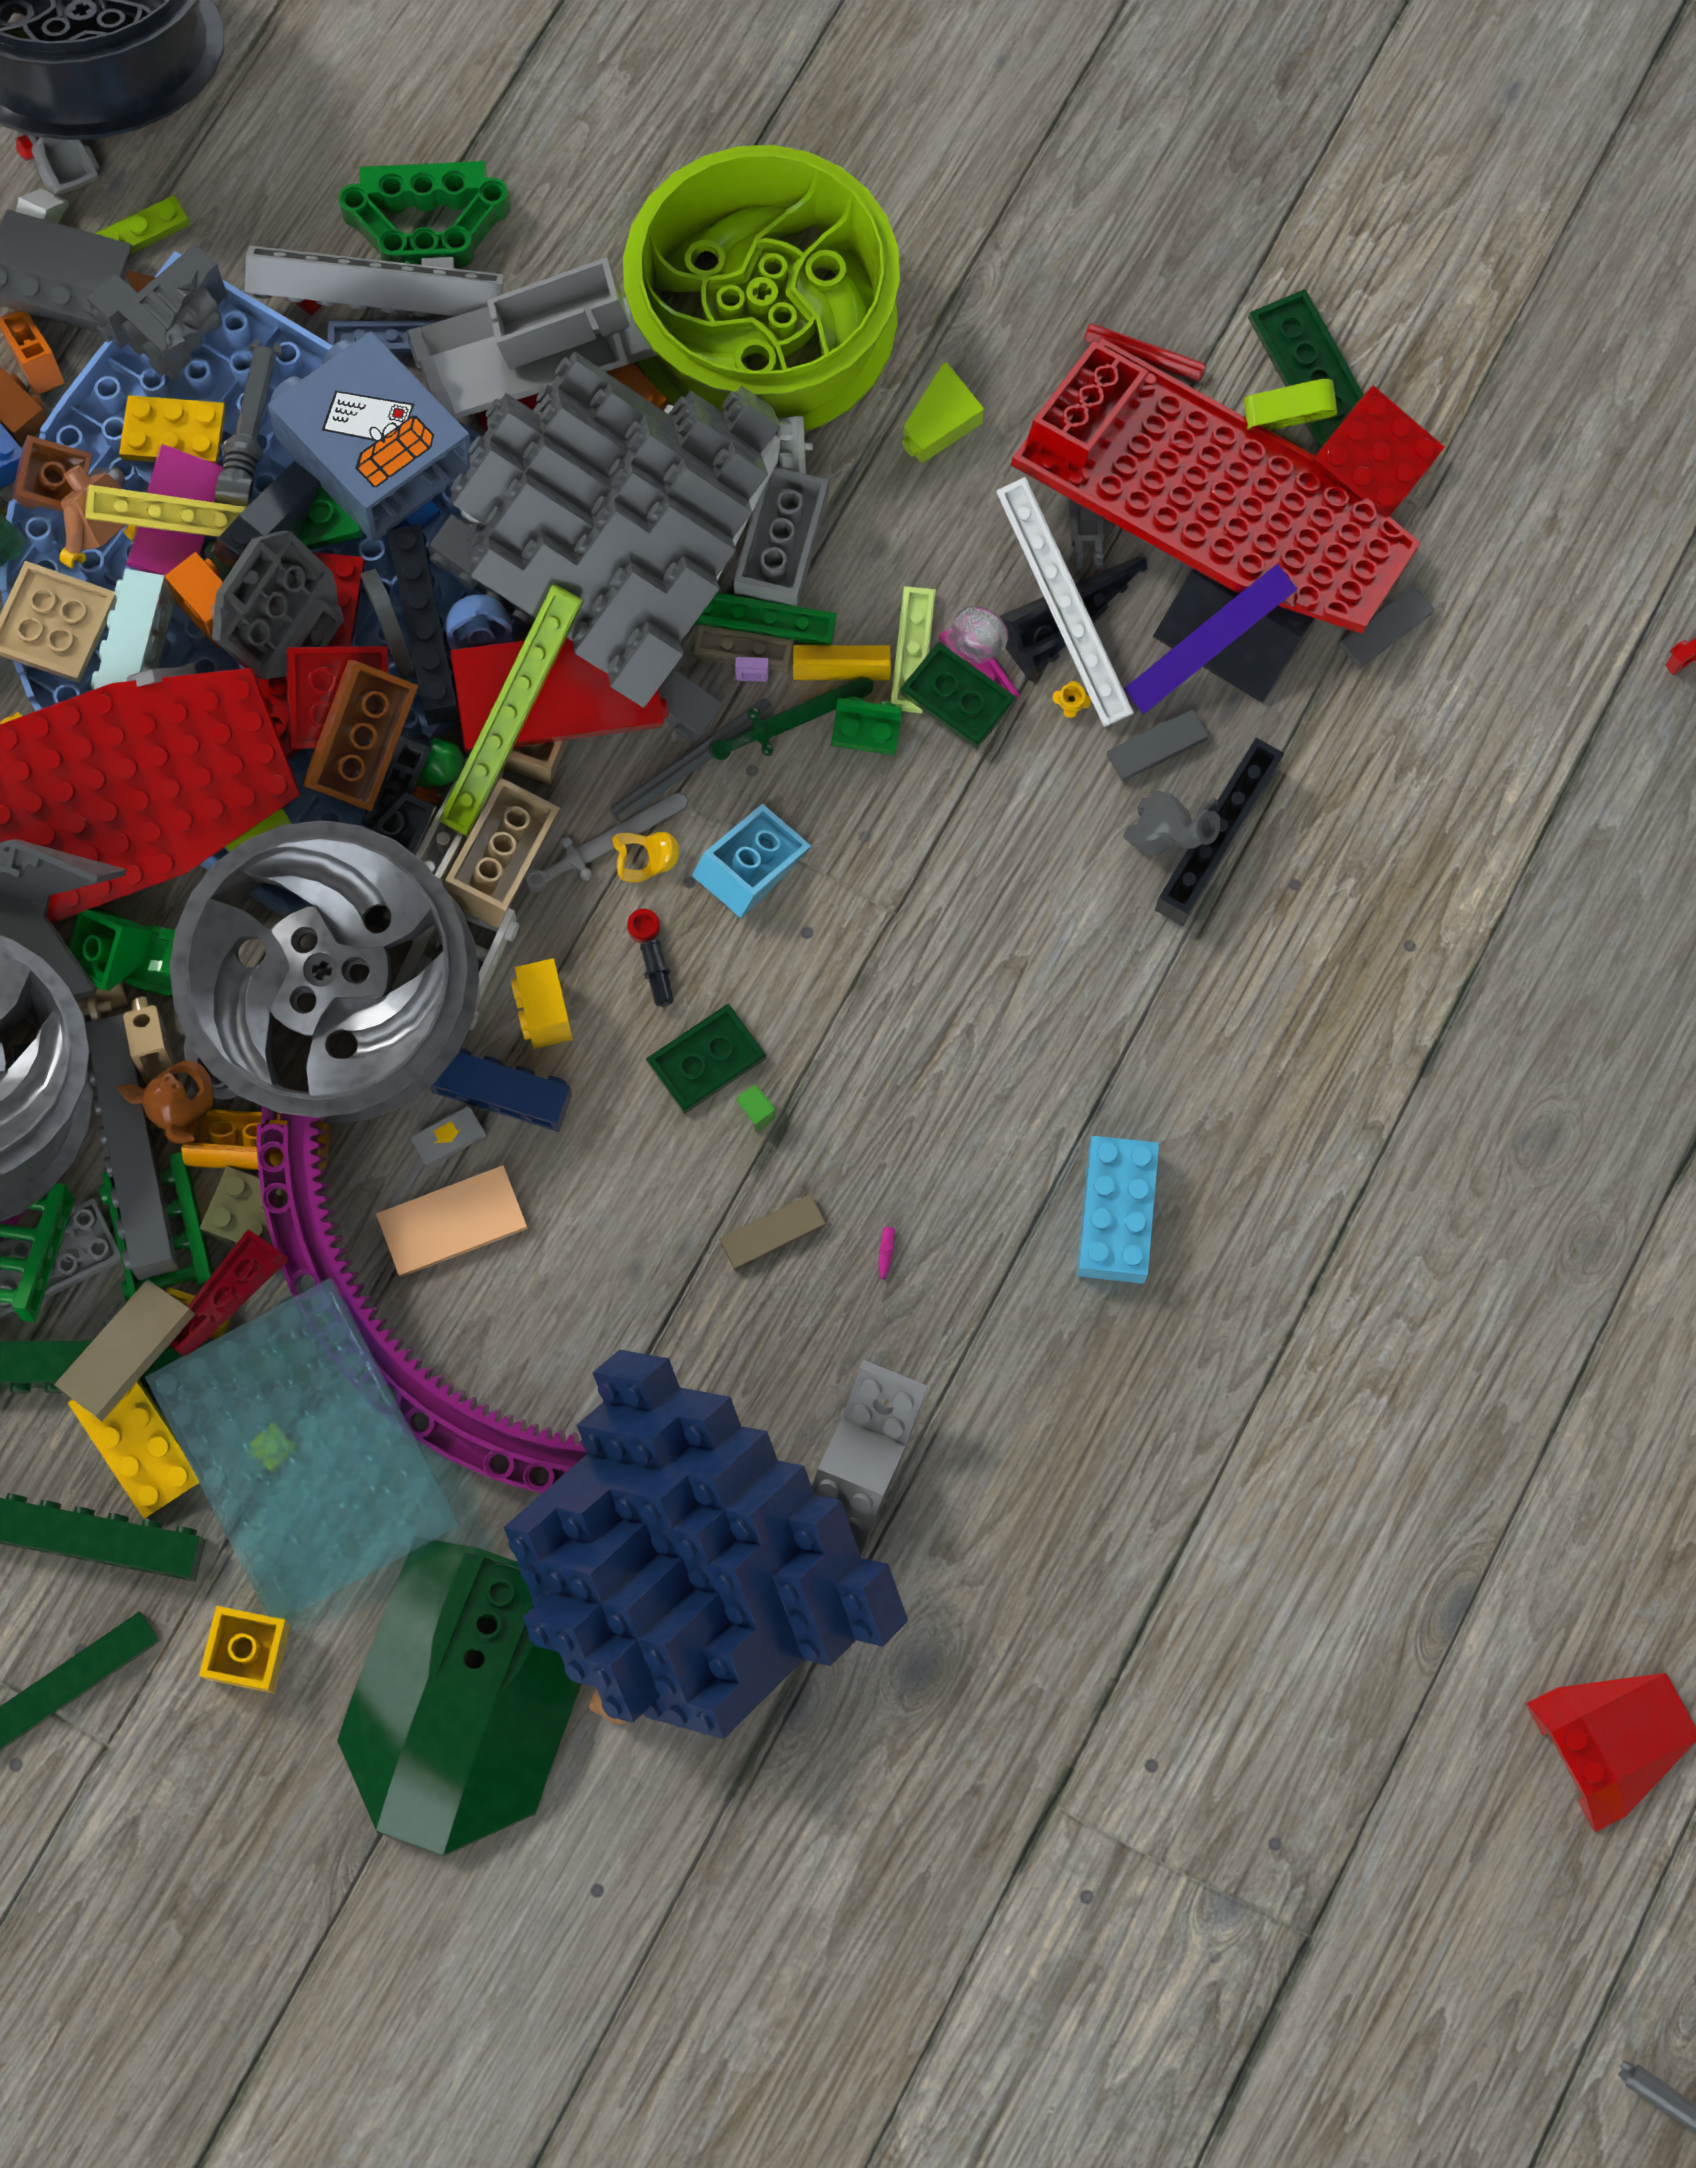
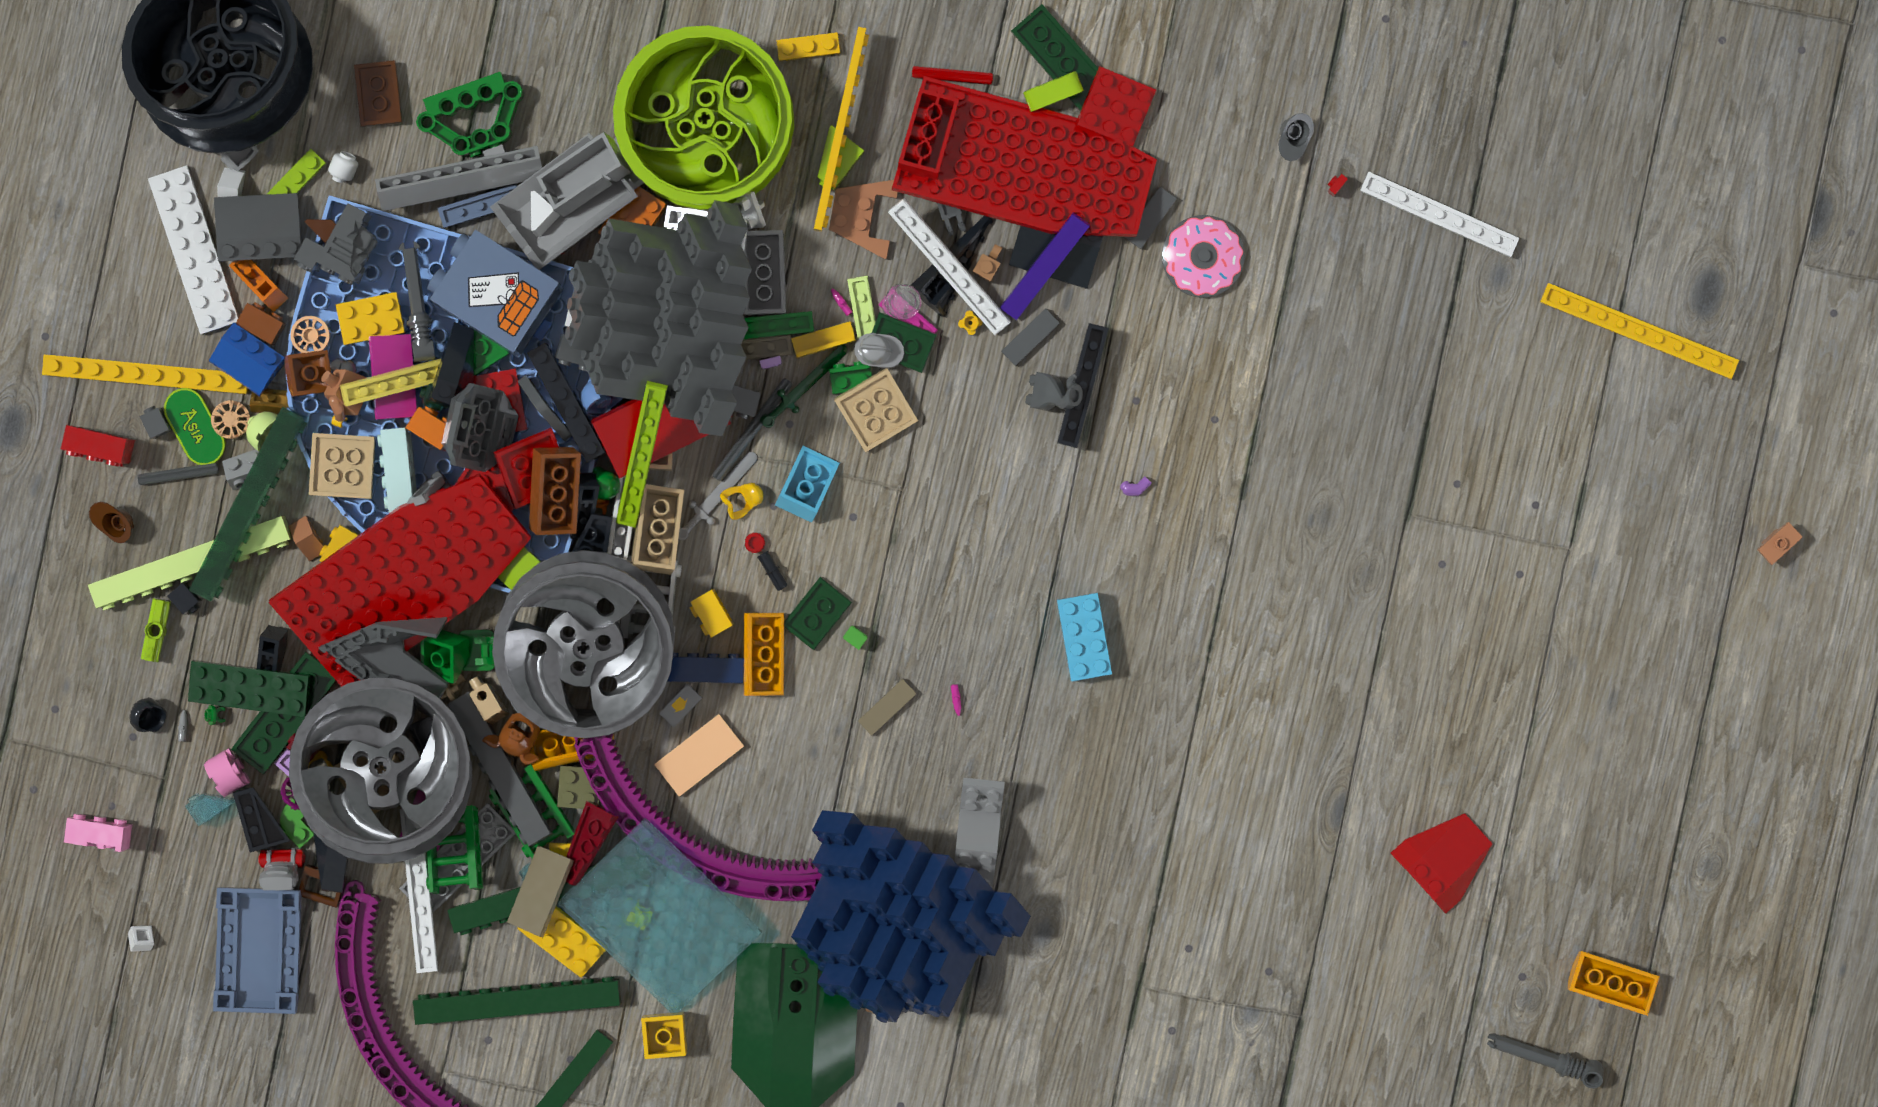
camera: 15 degrees left, 15 degrees up
none -> light nougat wheel [291,316,330,353]
none -> white head [328,151,358,183]
none -> reddish brown plate [354,60,403,127]
none -> white slope [531,191,560,237]
none -> light orange brick [744,613,784,696]
none -> yellow plate [776,32,840,61]
none -> yellow plate [813,27,869,232]
none -> nougat wing [829,180,898,259]
none -> dark pink helmet [831,288,853,316]
none -> tan plate [834,368,918,452]
none -> light grey piece [854,333,904,368]
none -> medium nougat brick [972,244,1002,283]
none -> medium lavender arm [1120,476,1152,496]
none -> bright pink dish [1162,215,1245,298]
none -> dark grey piece [1278,113,1314,161]

